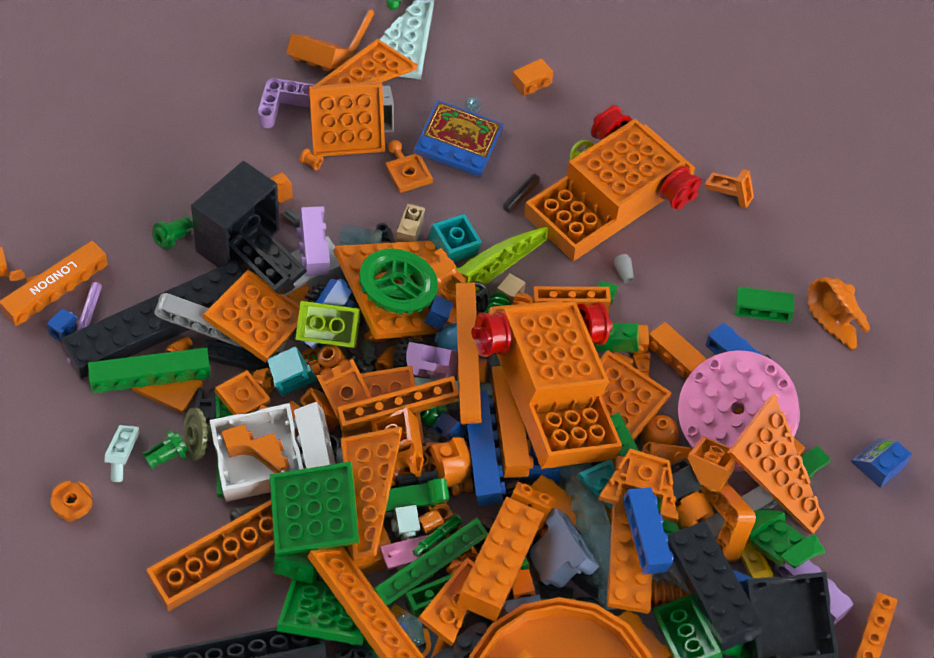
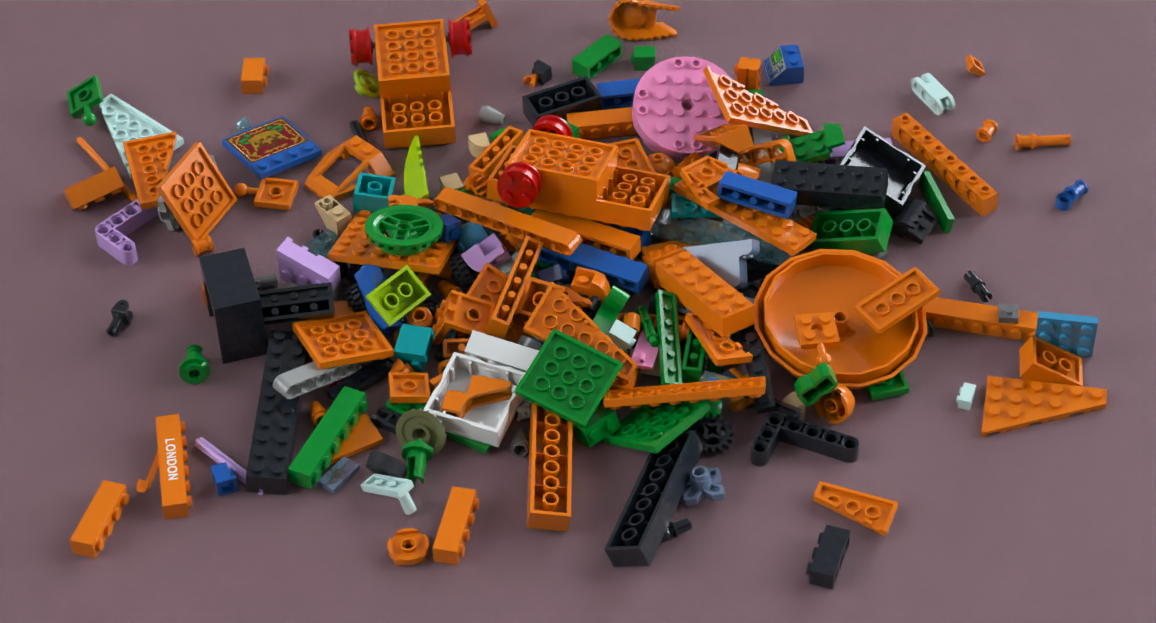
camera: 50 degrees left, 10 degrees down
none -> black piece [106,300,133,337]
none -> orange windscreen [304,135,395,201]
none -> sand blue tile [318,457,360,494]
none -> orange cone [360,107,378,130]
none -> black tyre [365,451,406,478]
none -> orange brick [432,486,480,565]
none -> tan brick [468,132,490,158]
none -> black brick [522,76,602,126]
none -> black piece [523,60,552,89]
none -> green brick [631,46,655,71]
none -> orange brick [734,57,761,90]

